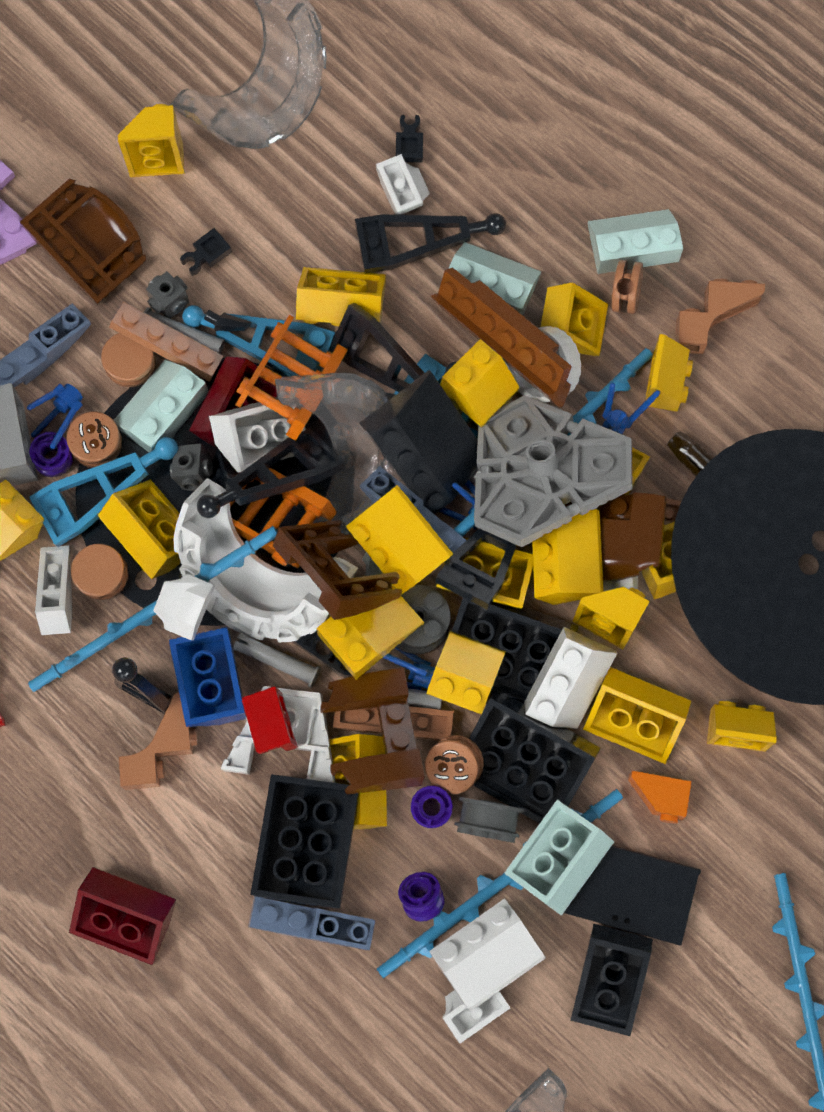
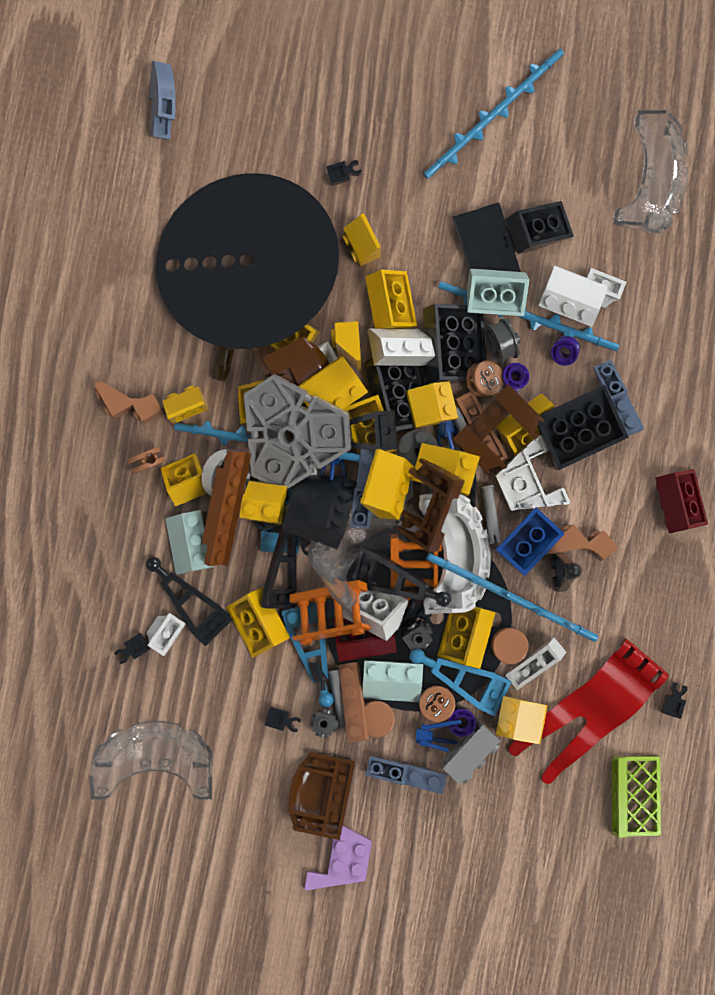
camera: 120 degrees left, 10 degrees up
yellow slope [118,104,185,177] -> none
white slope [153,574,215,640] -> none
red panel [242,686,298,754] -> none
light aqua slope [588,209,683,274] -> none
blue plant [602,383,660,434] -> none
orange slope [628,771,692,824] -> none

